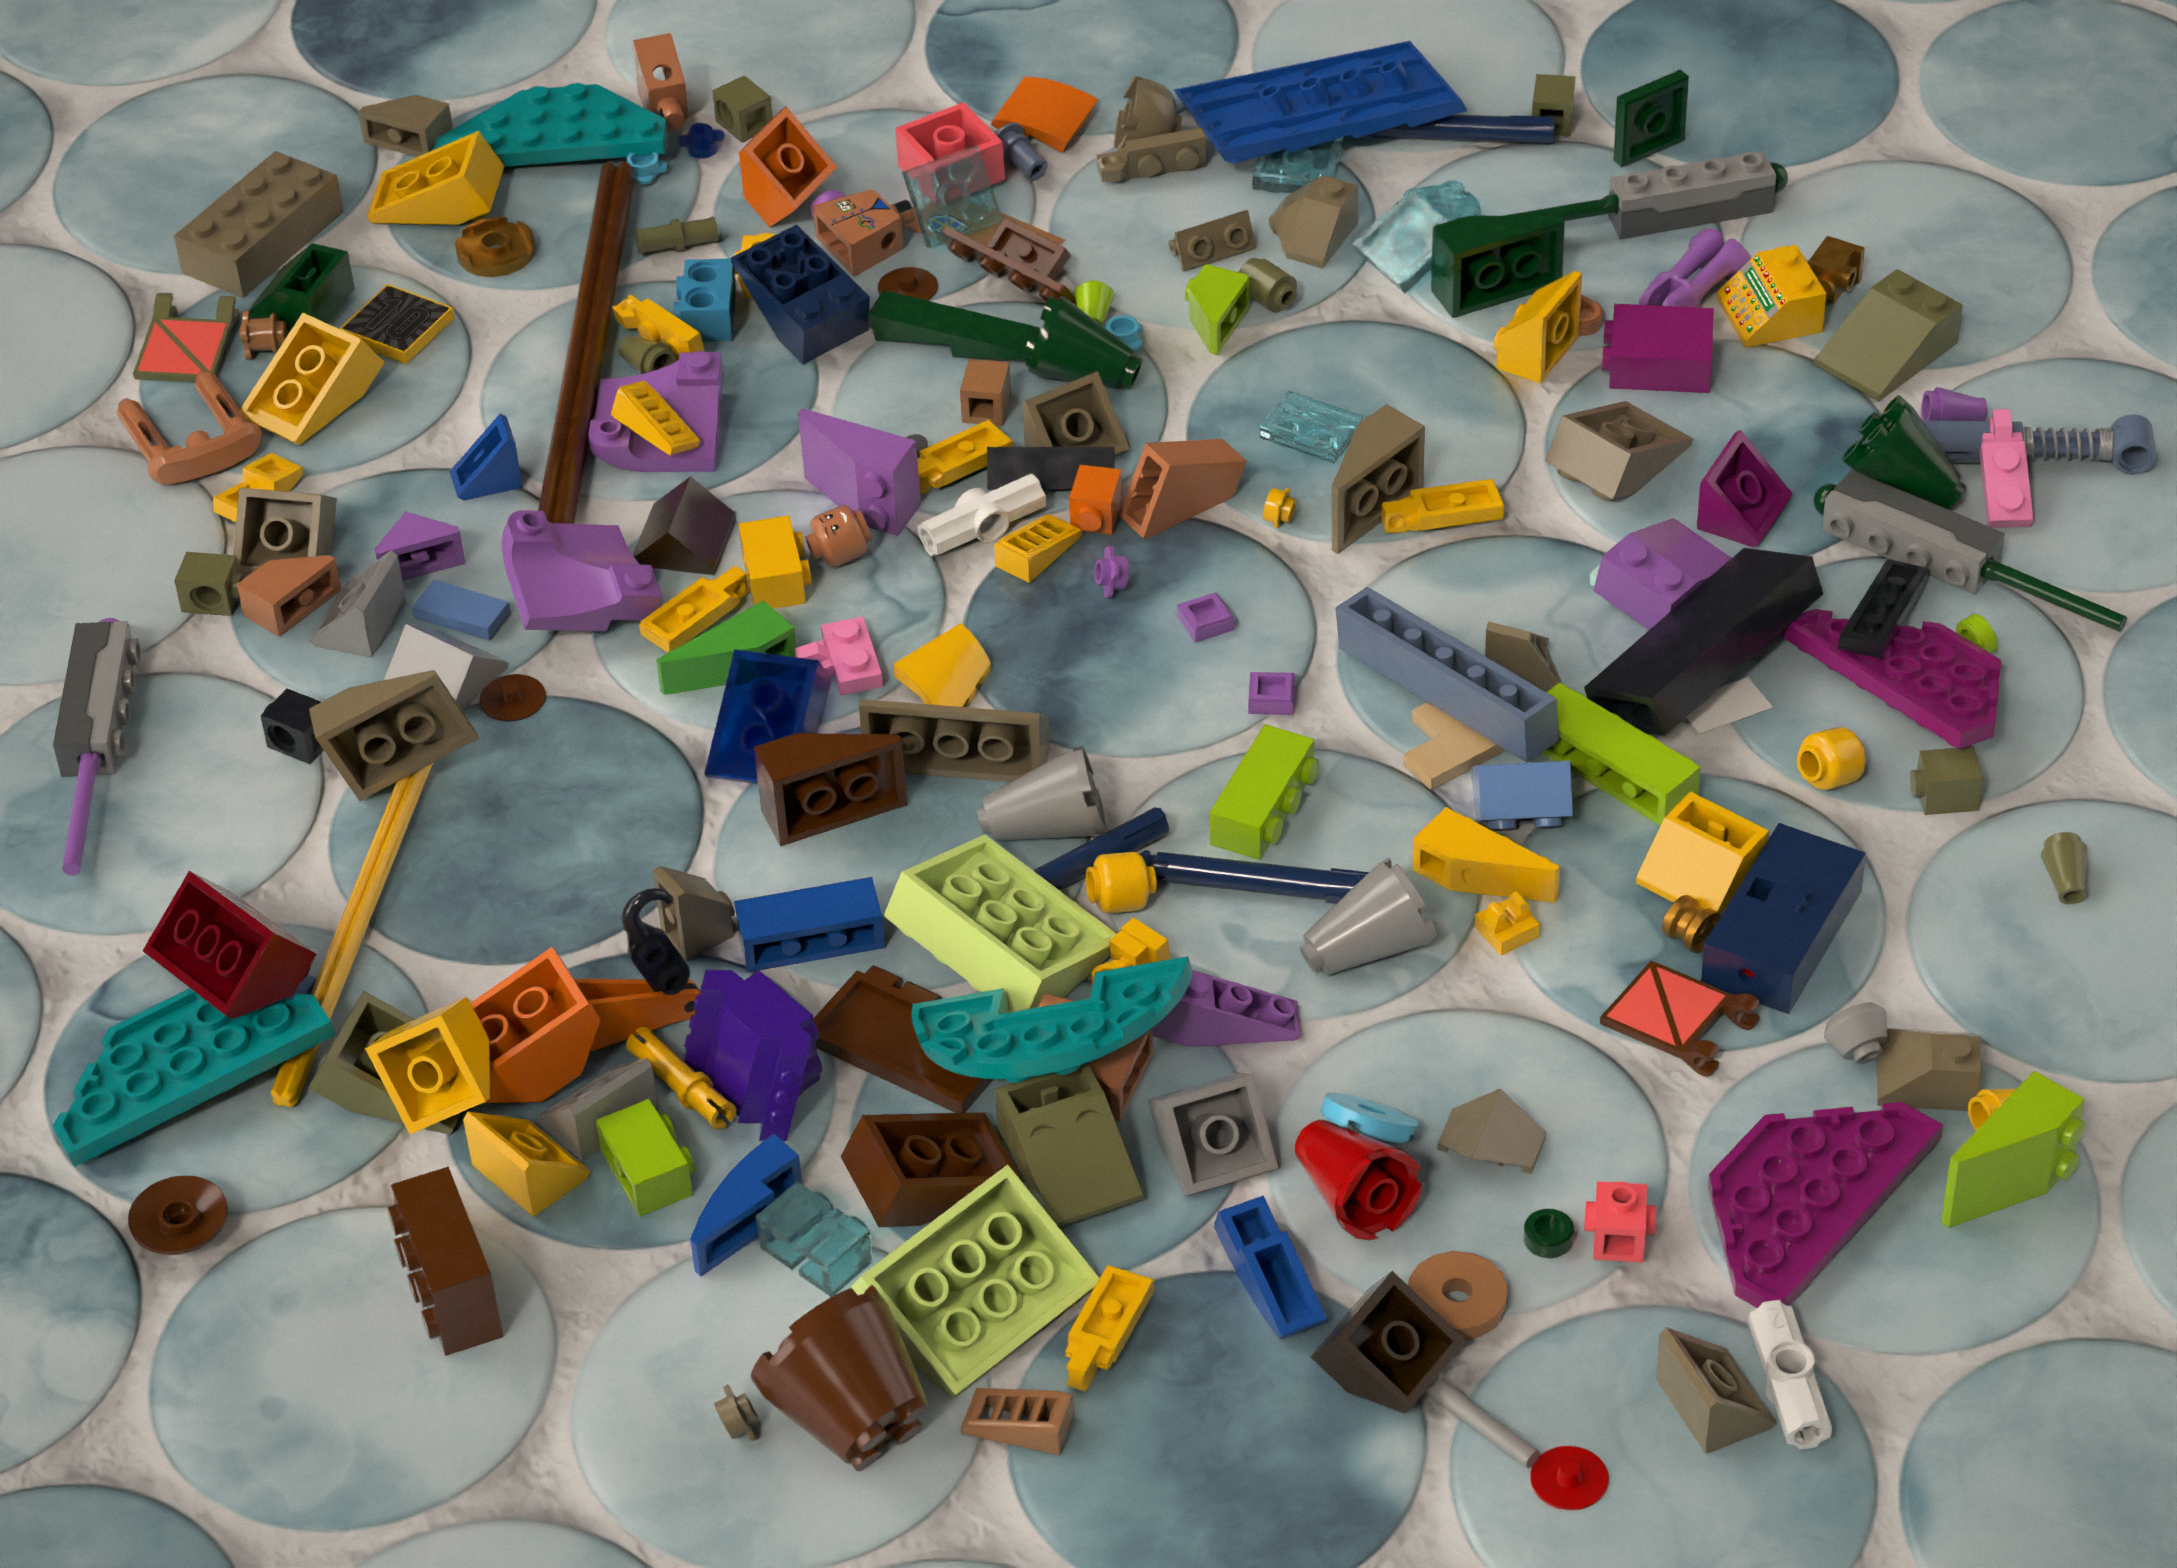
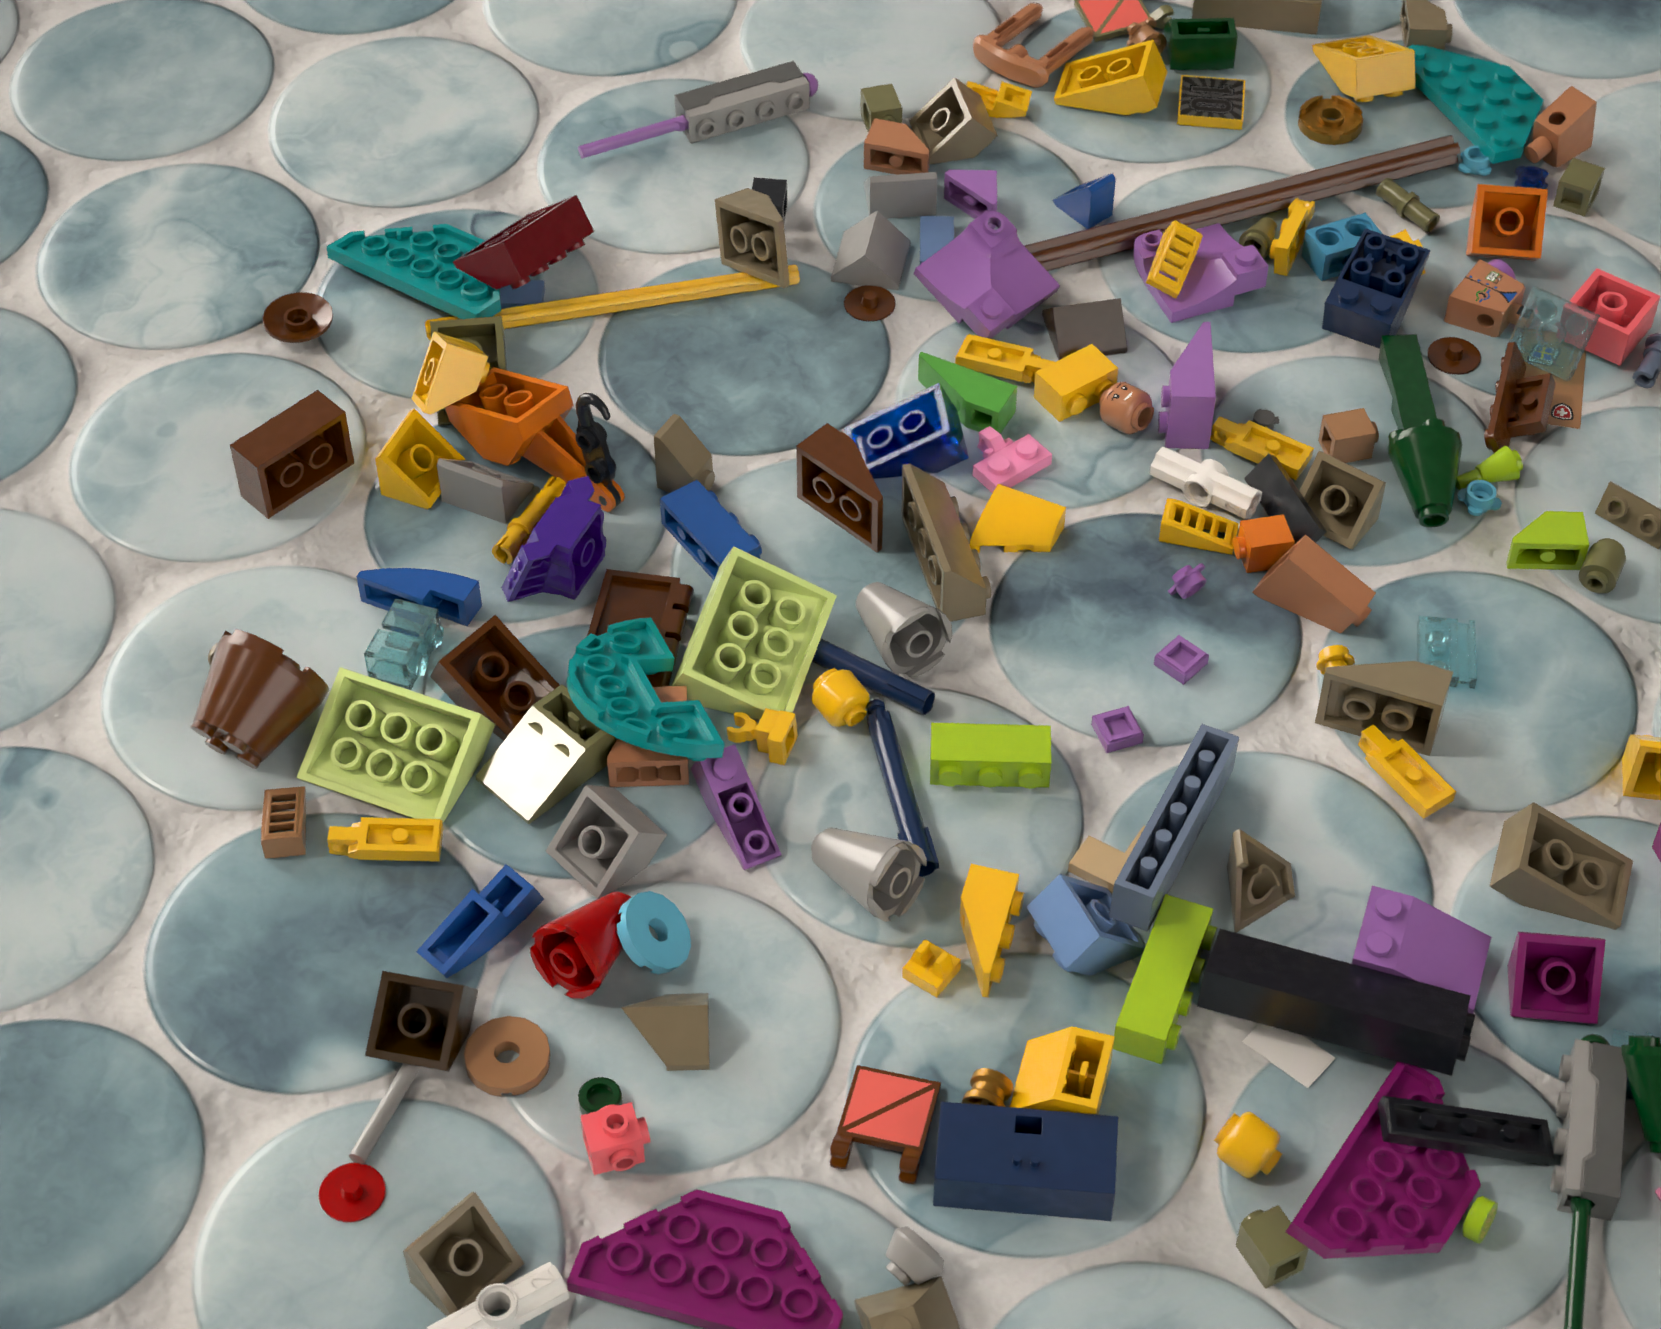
camera: 65 degrees right, 5 degrees up
lime brick [596,1099,696,1217] -> none

